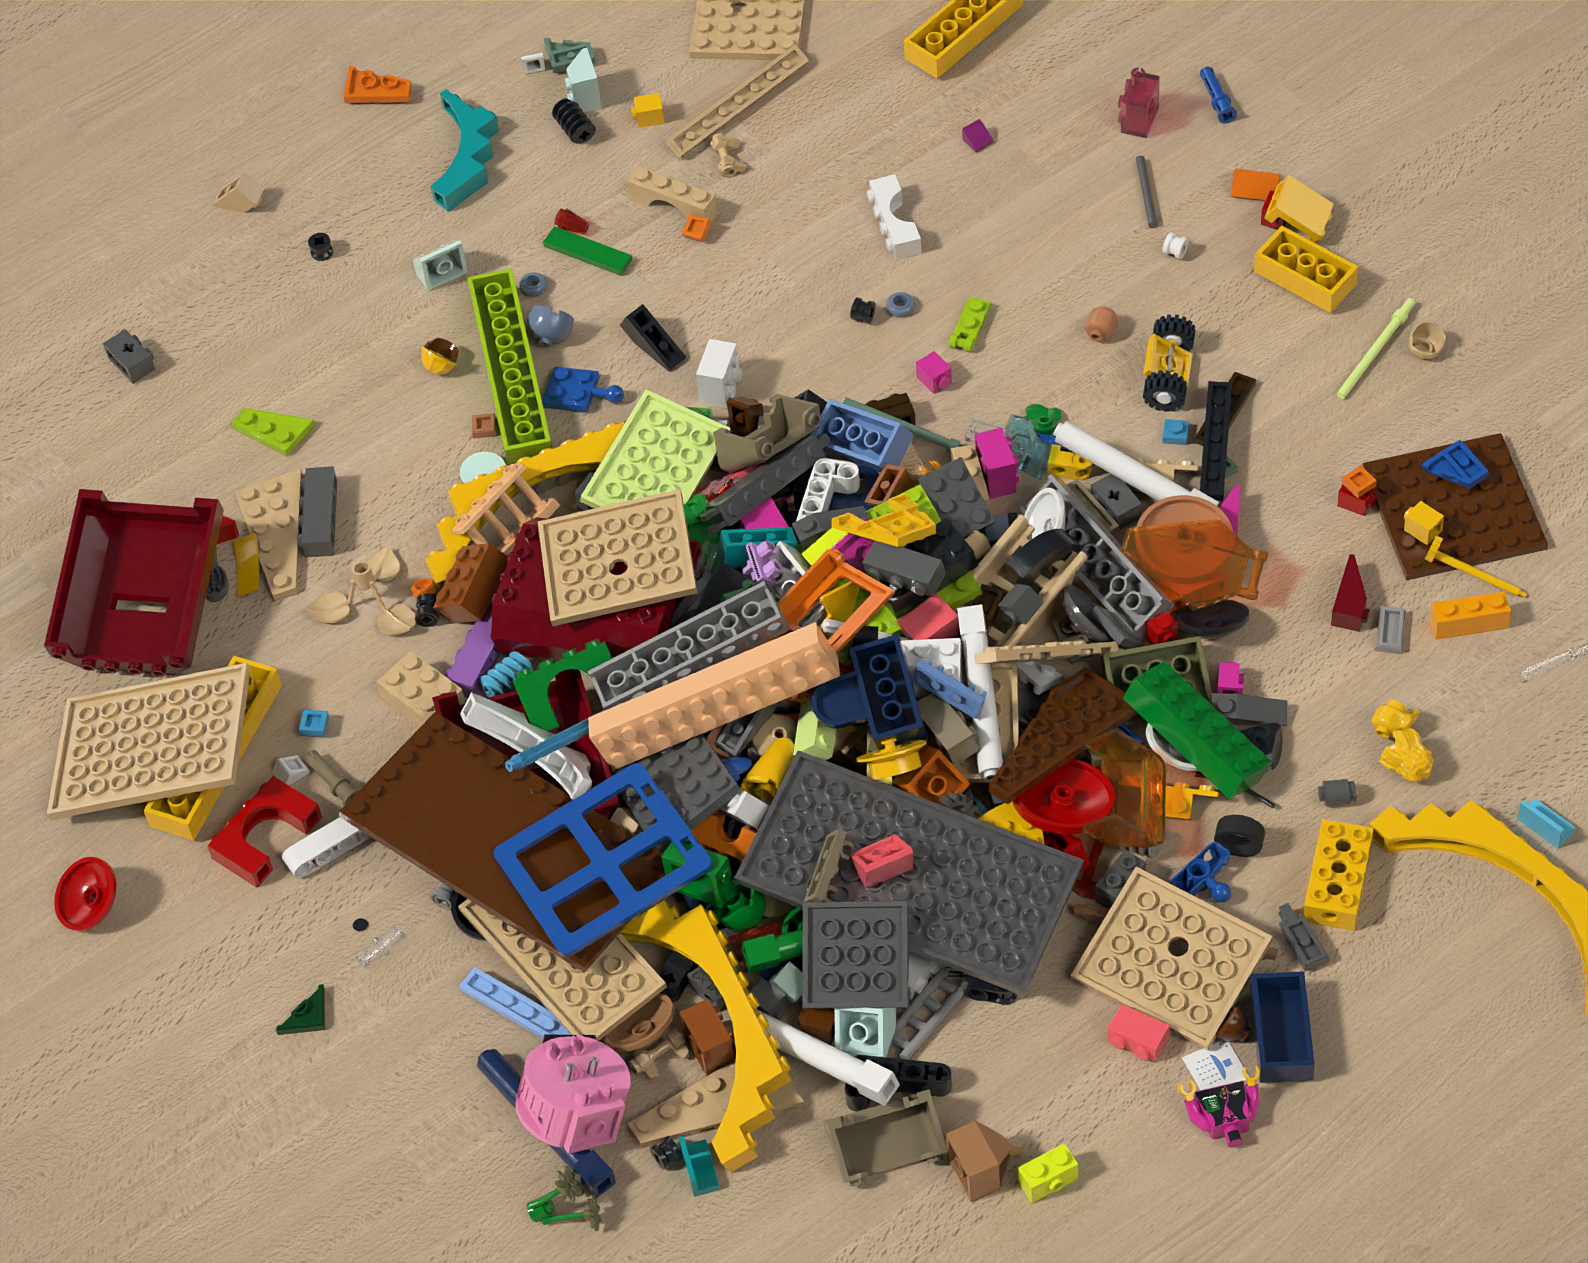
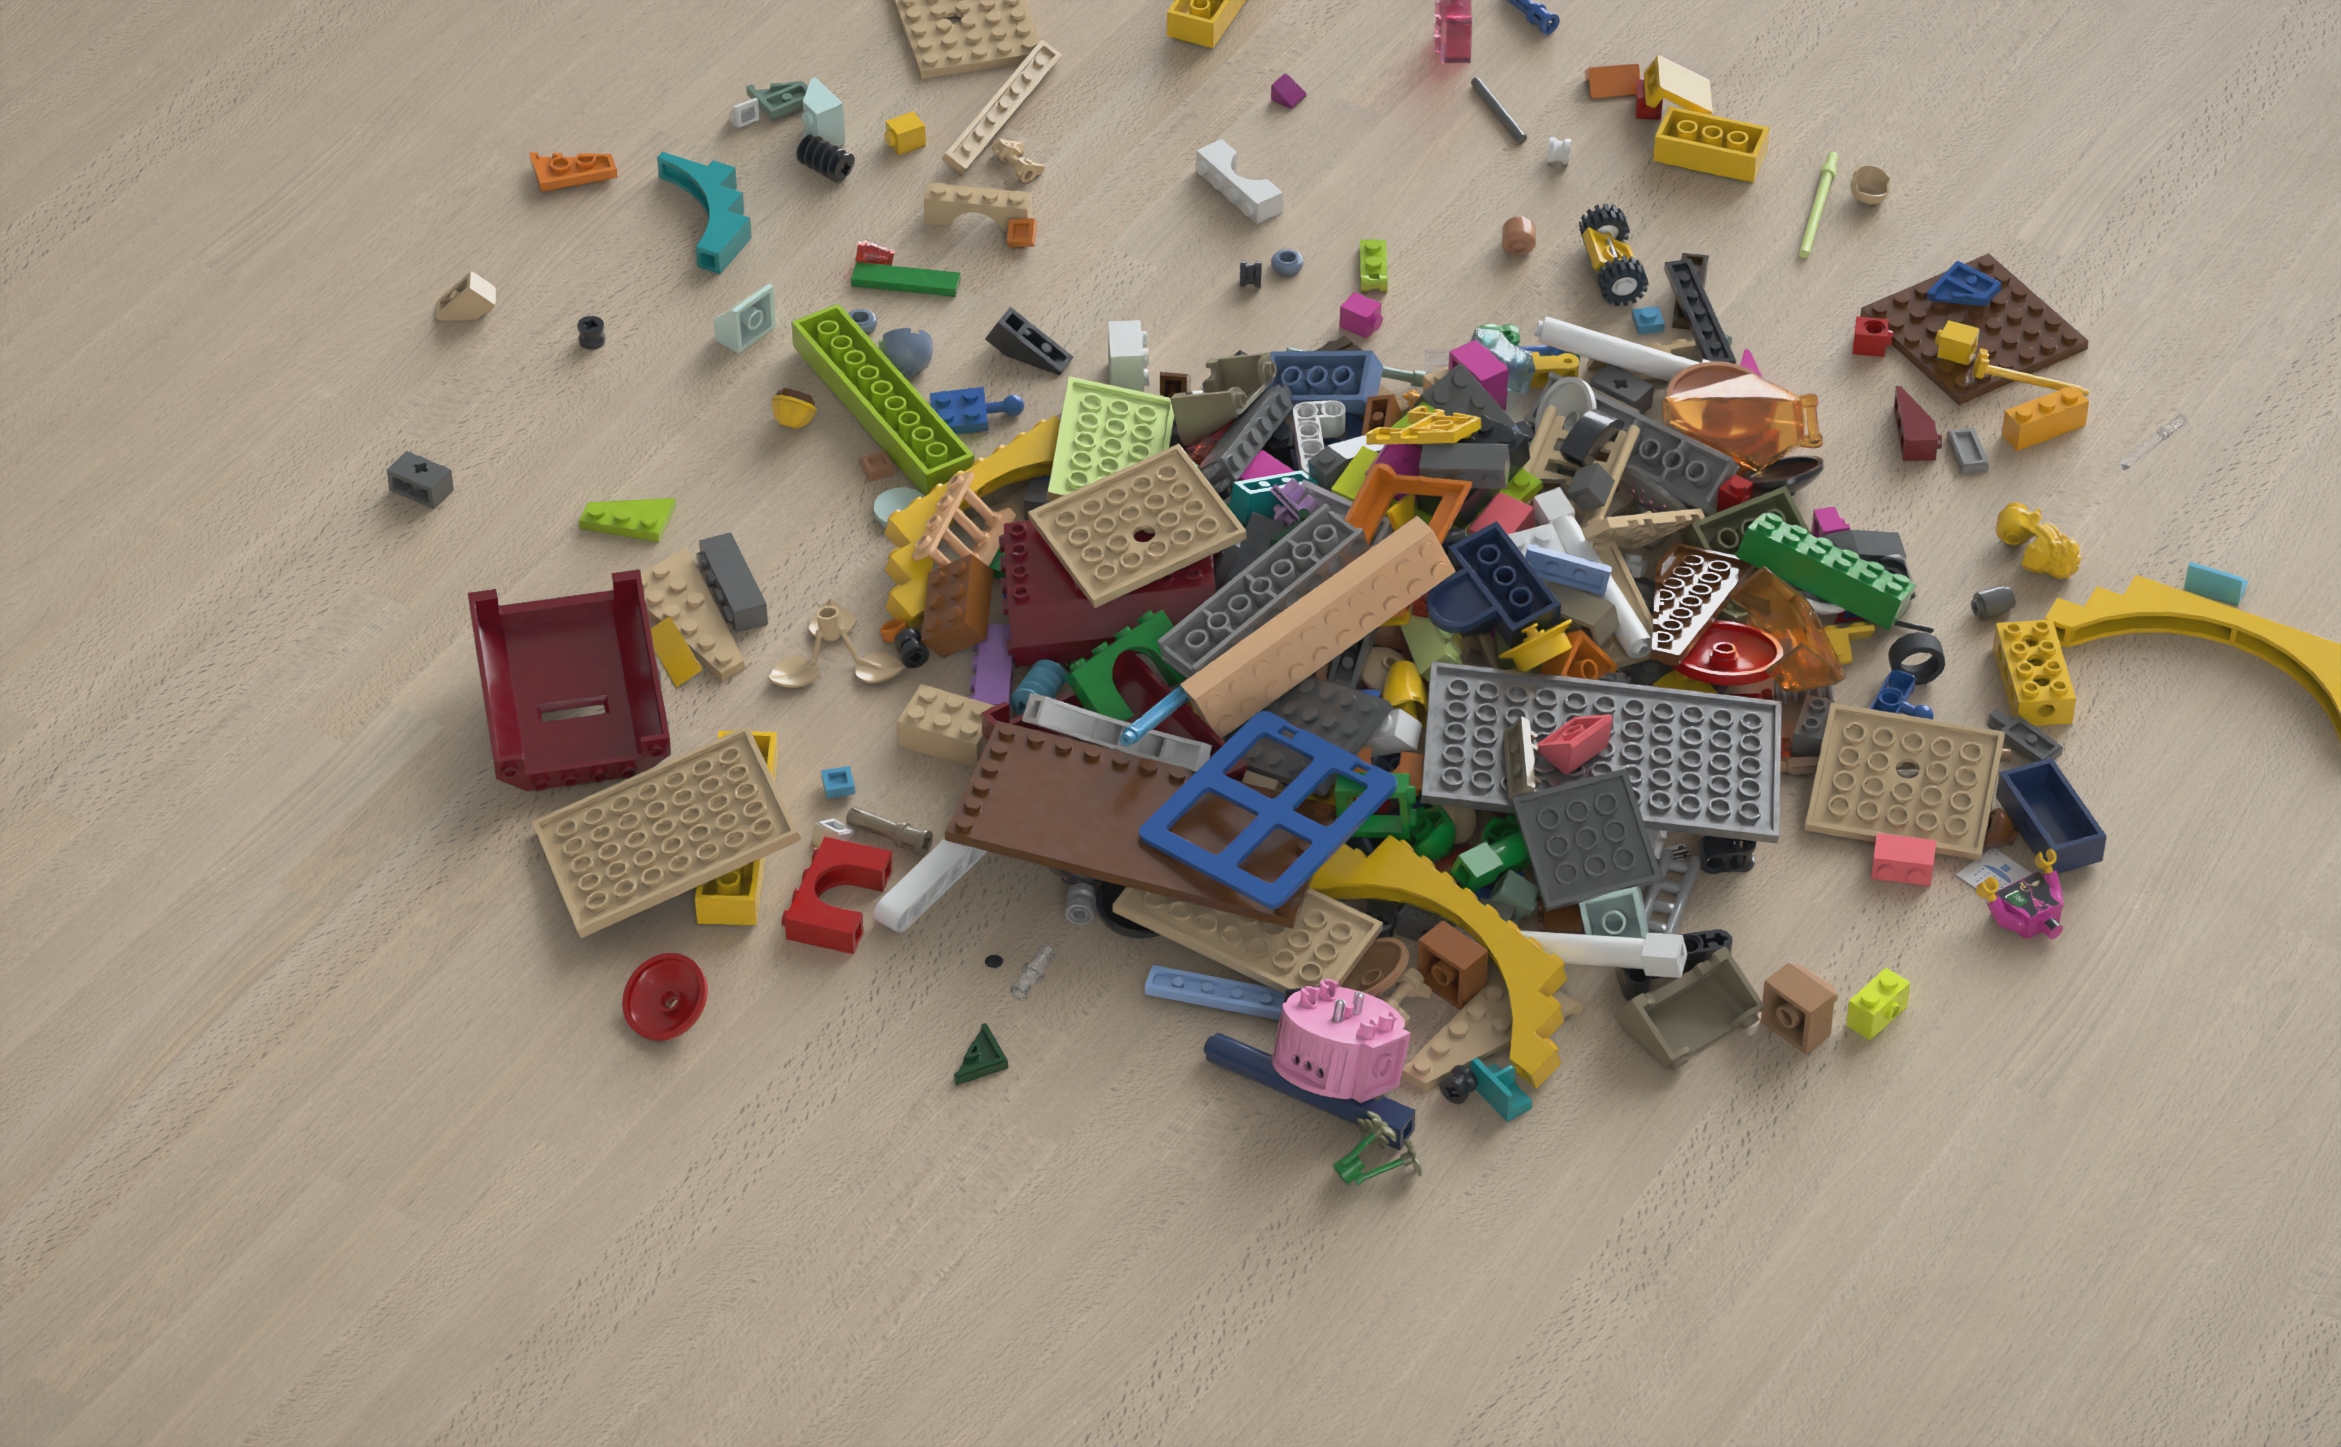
camera: 25 degrees left, 10 degrees down
orange plate [1342,466,1377,498] -> none

